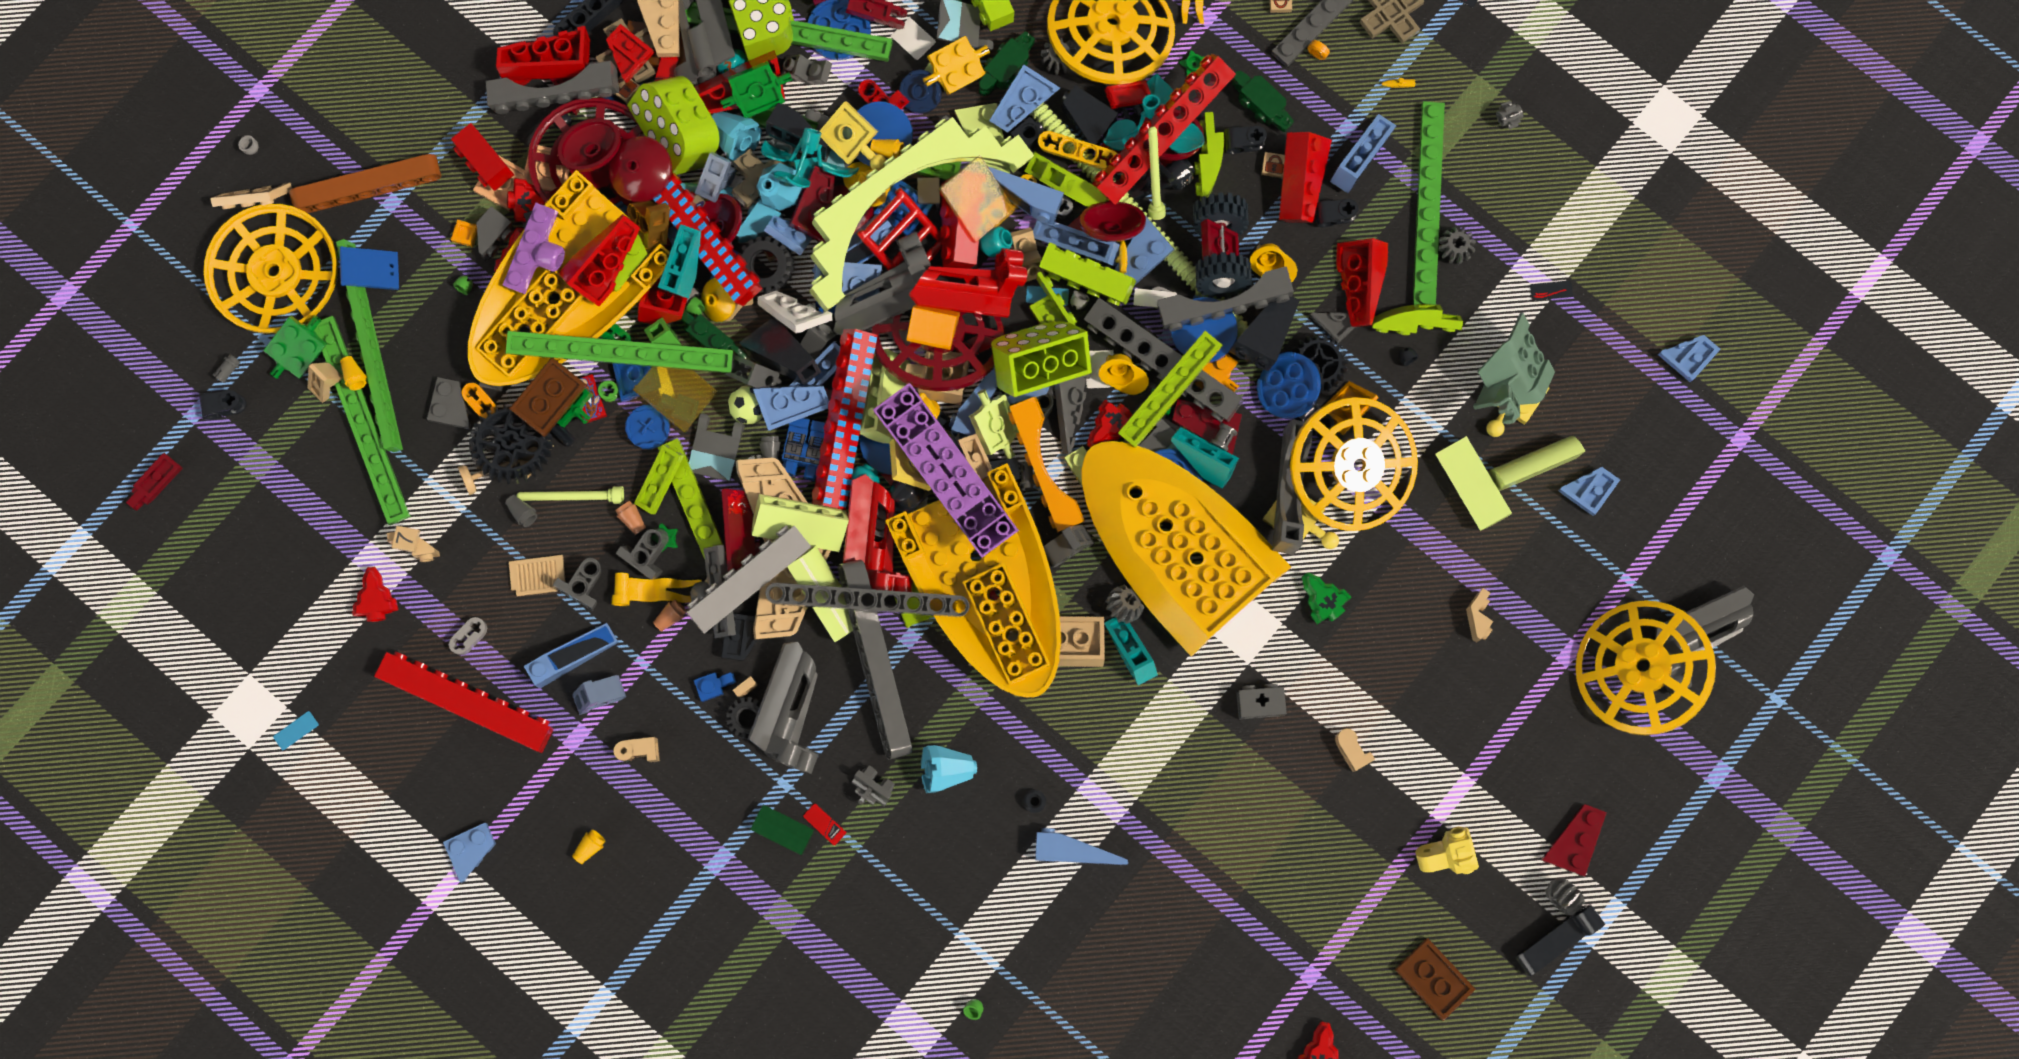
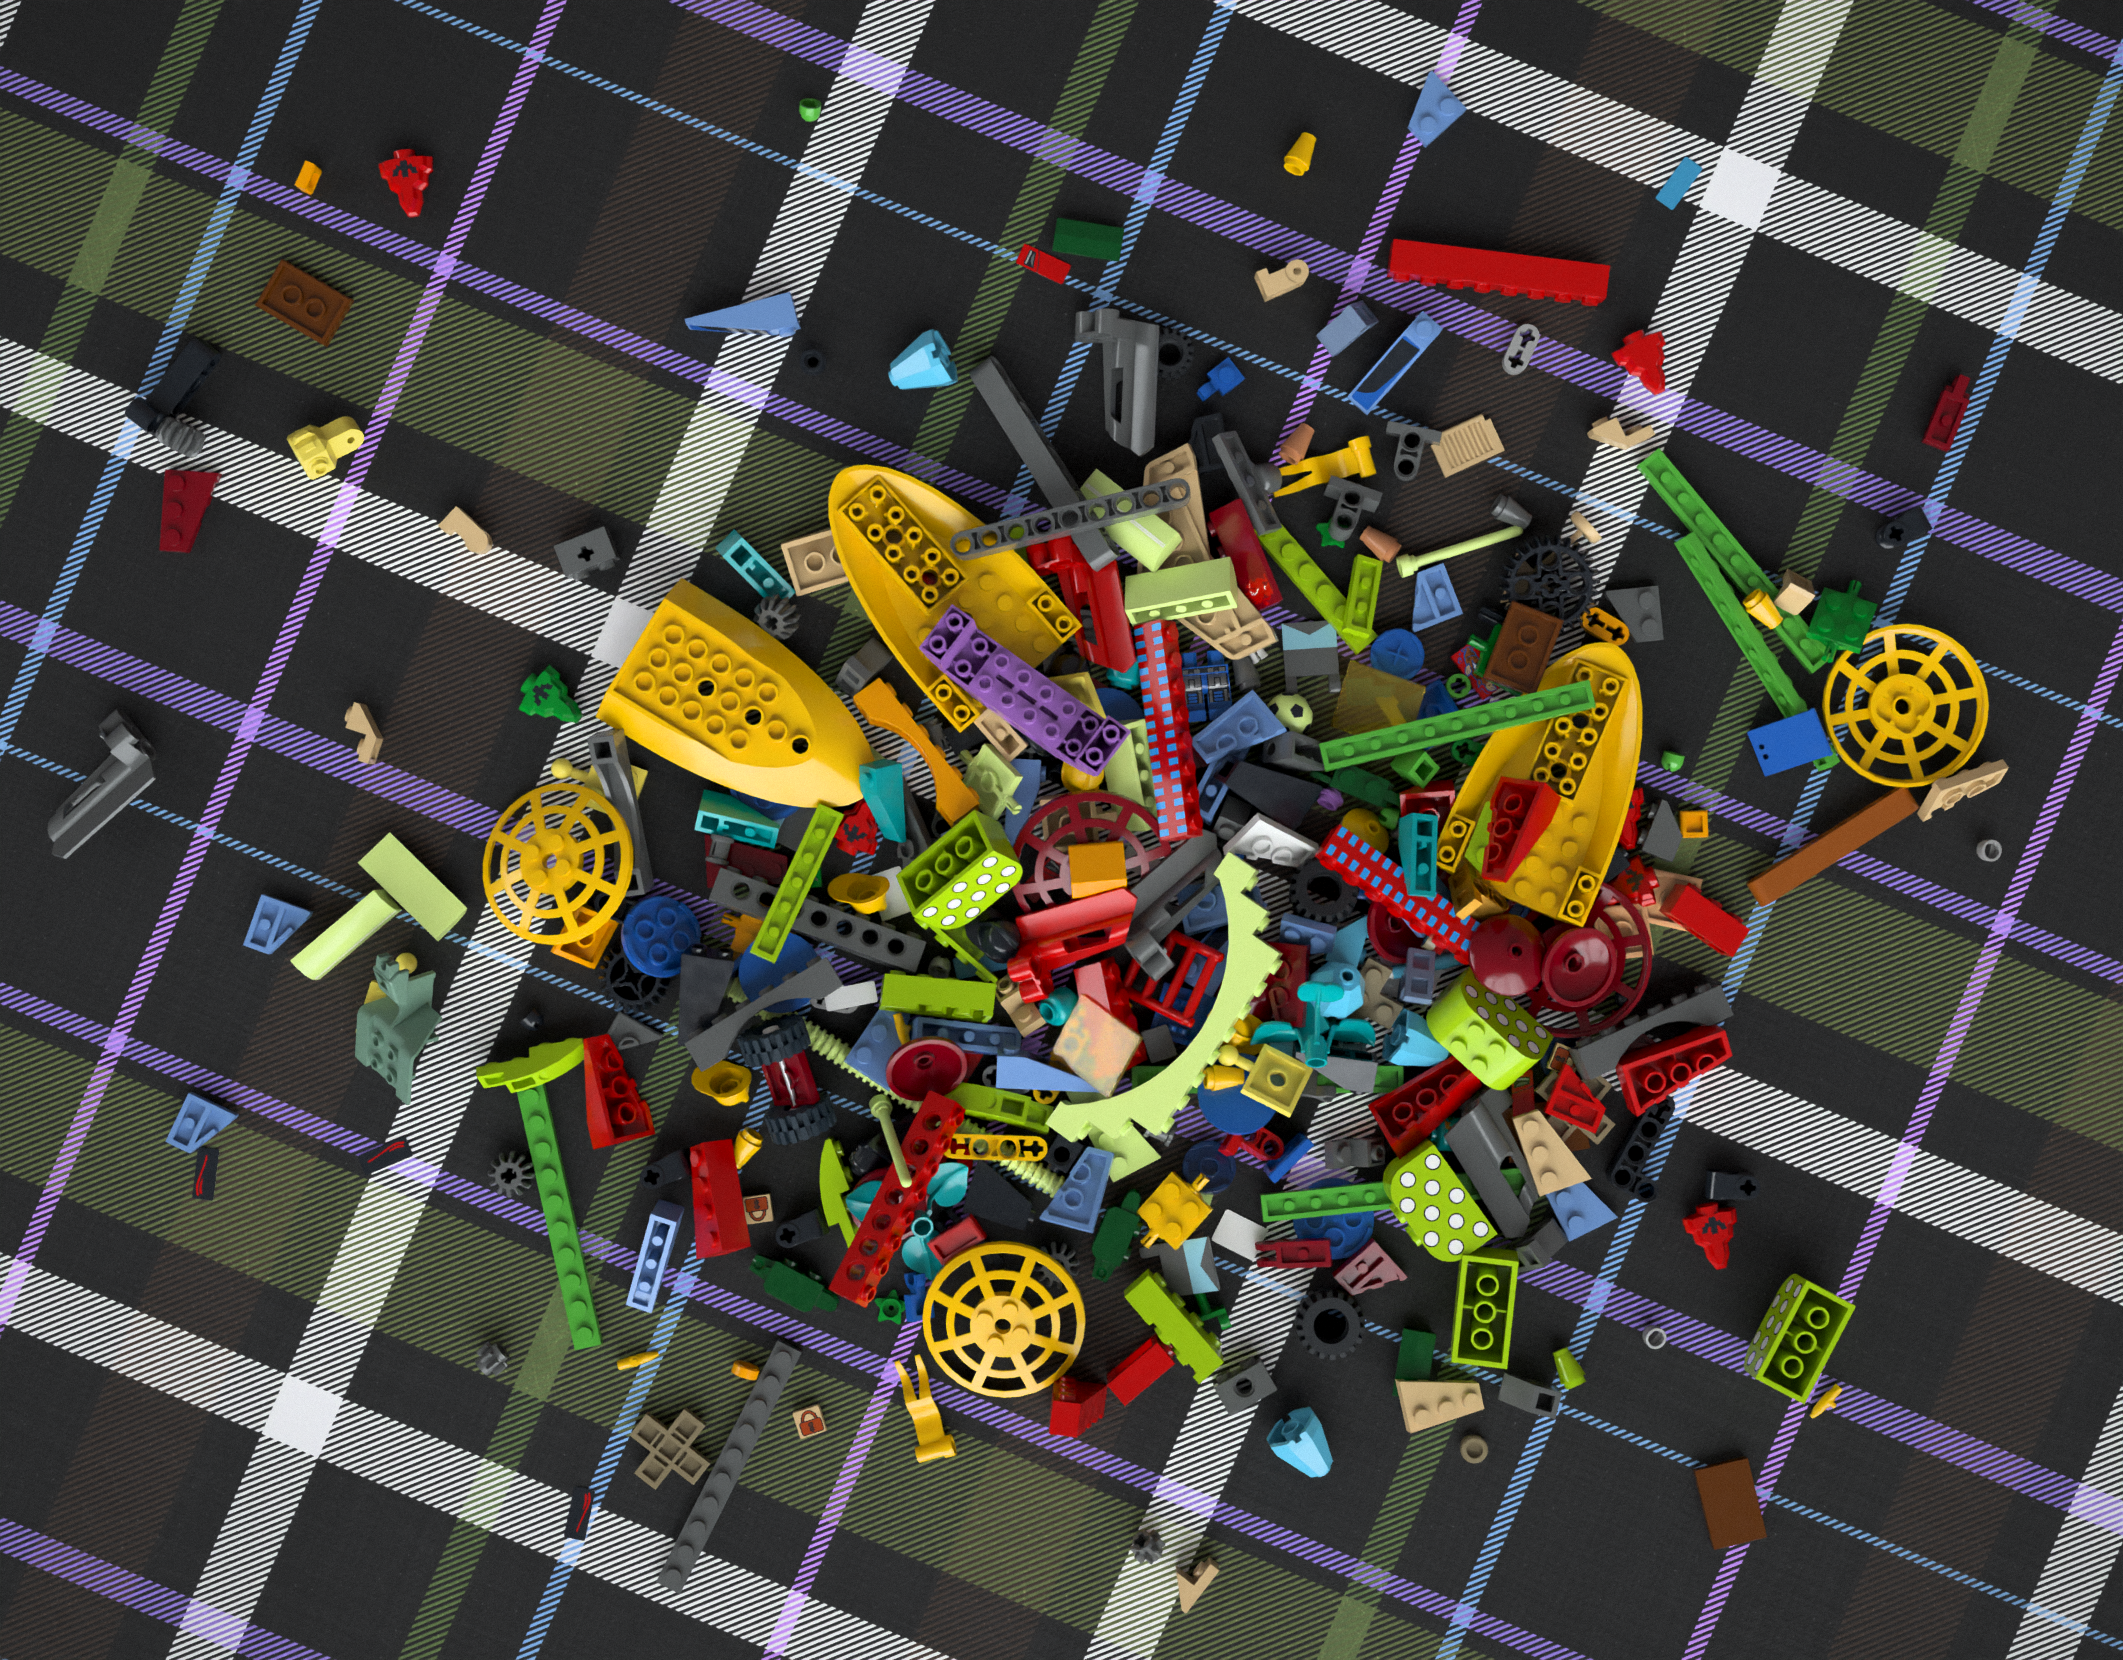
camera: 170 degrees right, 10 degrees up
dark grey pin [213,354,241,383] -> none
tan tile [391,526,420,553] -> none
medium lavender plate [503,203,565,294] -> none
light grey brick [685,525,811,634] -> none
green plate [720,61,793,118] -> none
tan tile [733,676,757,699] -> none
dark grey hips [852,765,895,807] -> none
yellow dish [1576,601,1716,735] -> none
none -> black sticker [192,1147,219,1201]
none -> yellow cone [733,1127,763,1169]
none -> teal slope [859,759,906,843]
none -> blue plate [904,1272,935,1322]
none -> black piece [964,907,1021,964]
none -> blue tile [1263,1131,1314,1183]
none -> medium lavender plate [1317,787,1344,811]
none -> medium blue wing [1411,563,1463,633]

